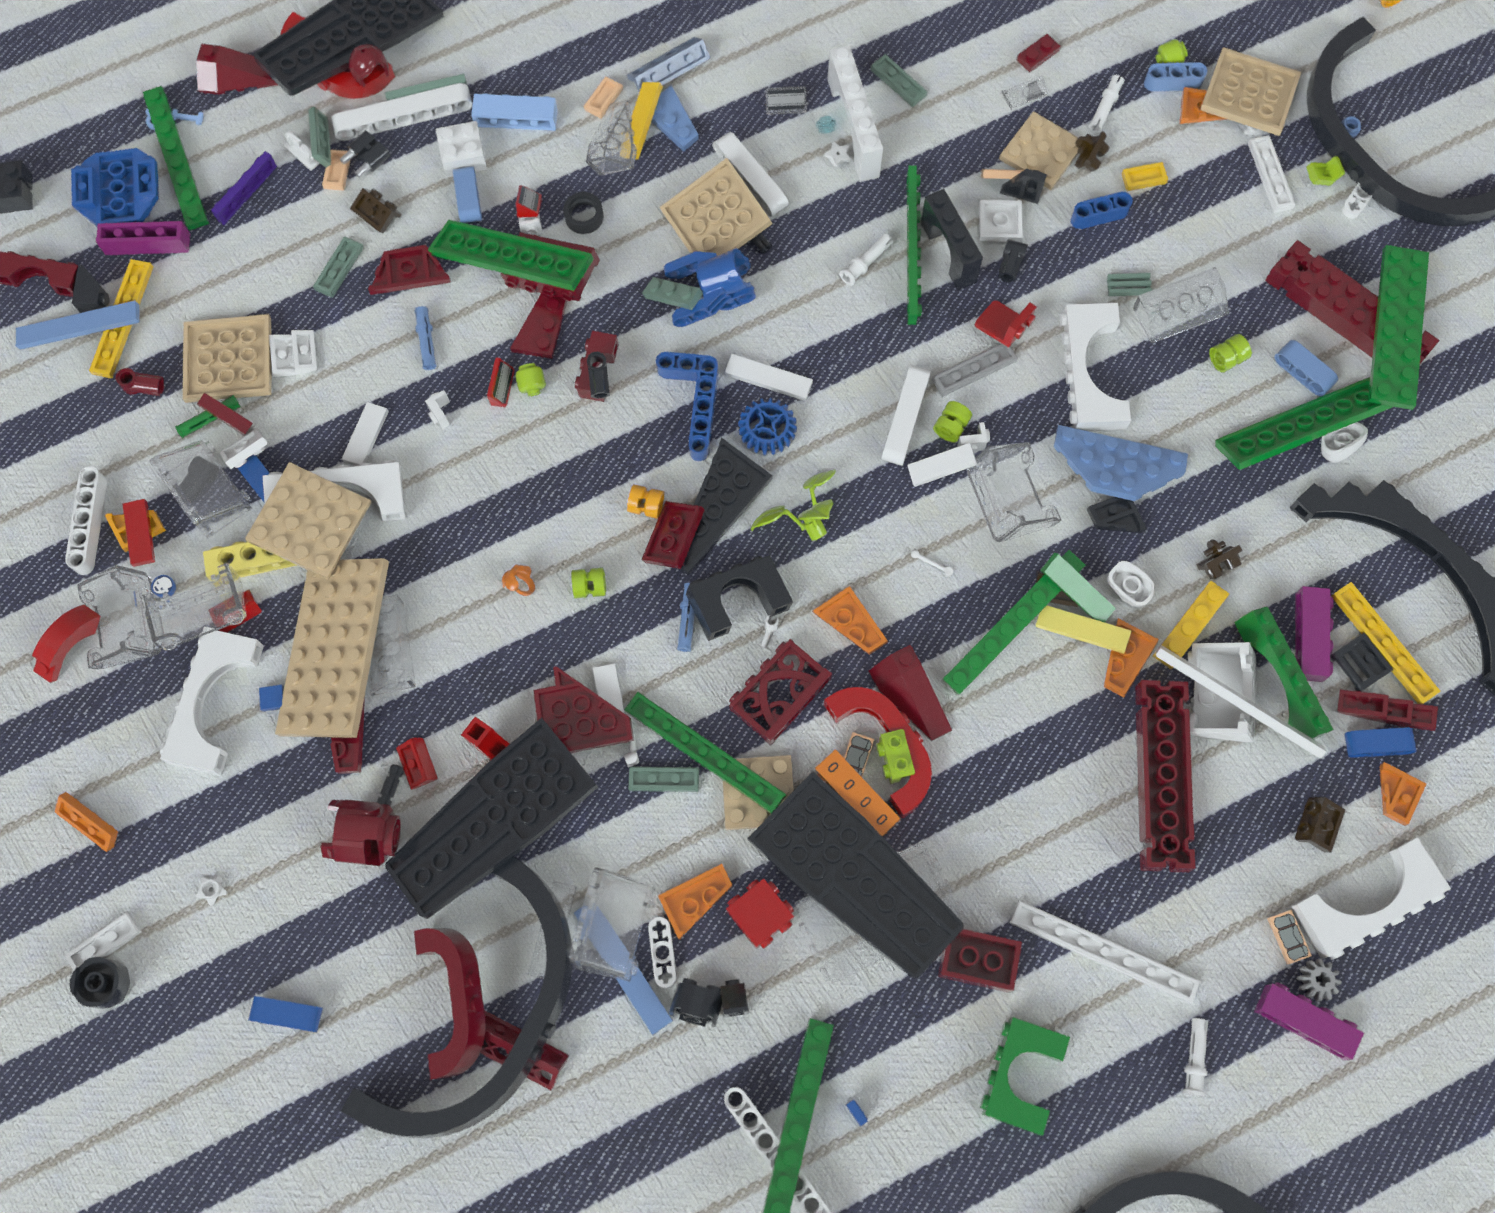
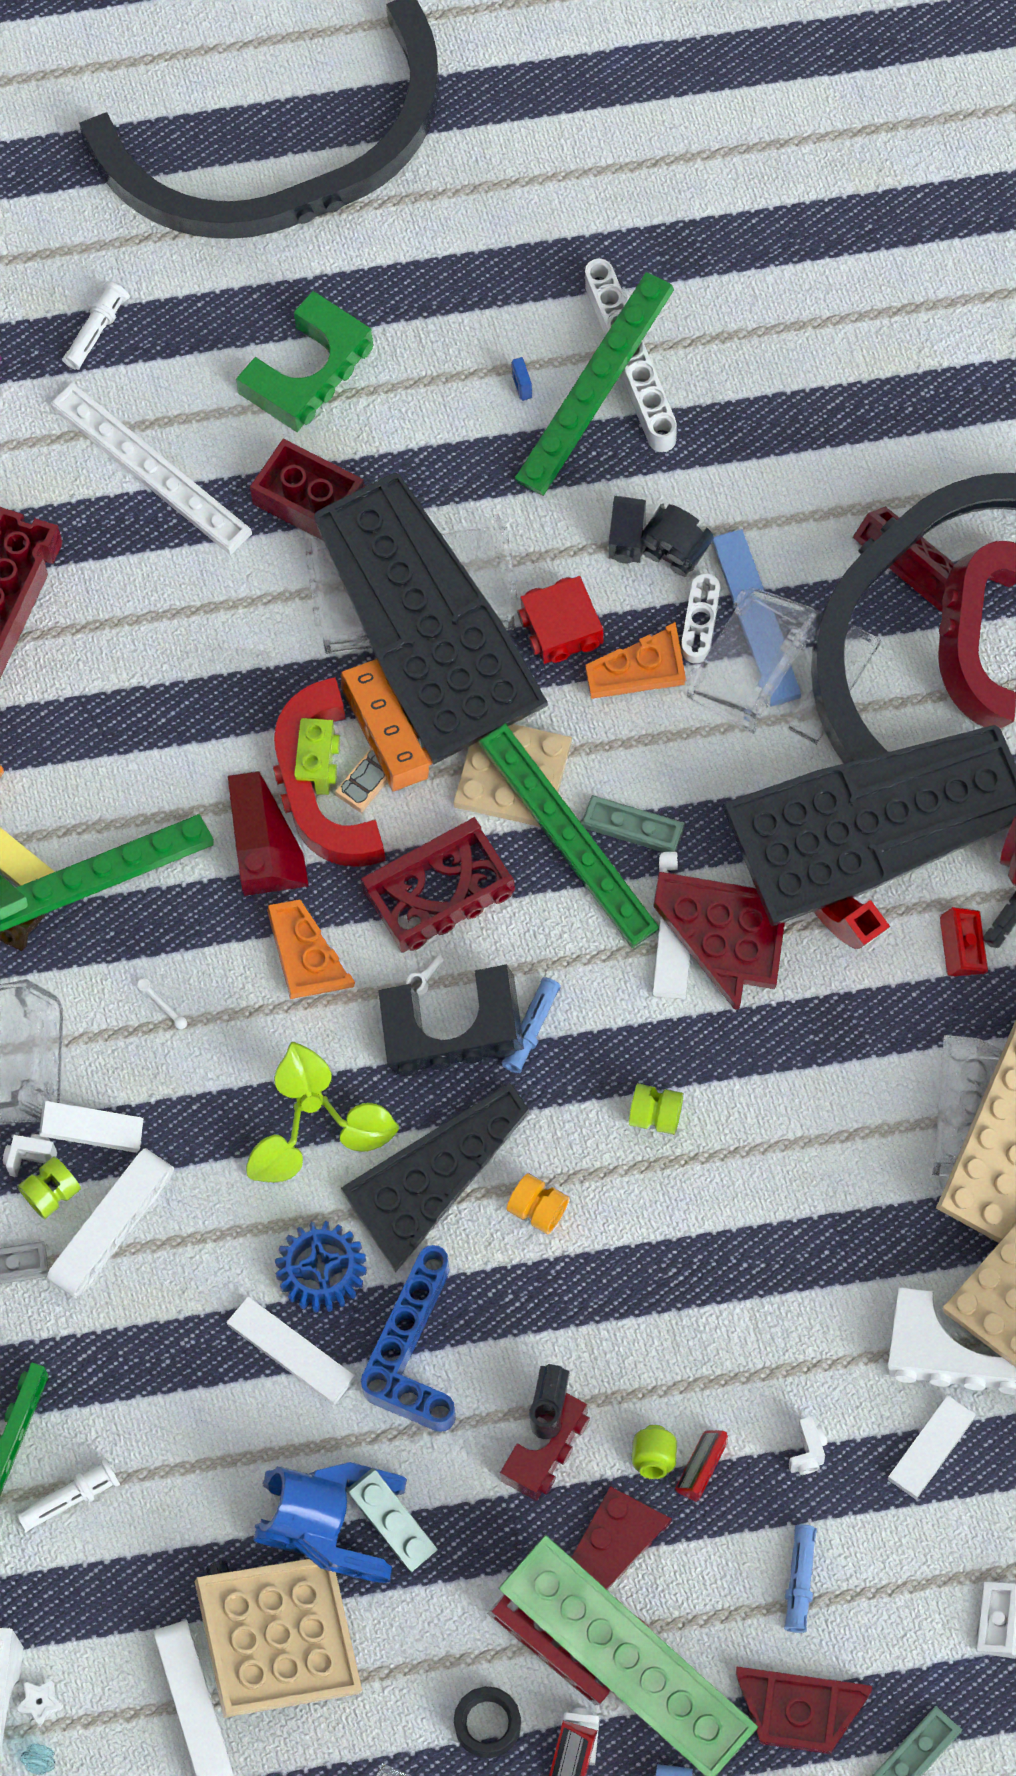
camera: 160 degrees left, 5 degrees down
orange piece [502,564,535,596] -> none
dark red tile [641,501,705,569] -> none

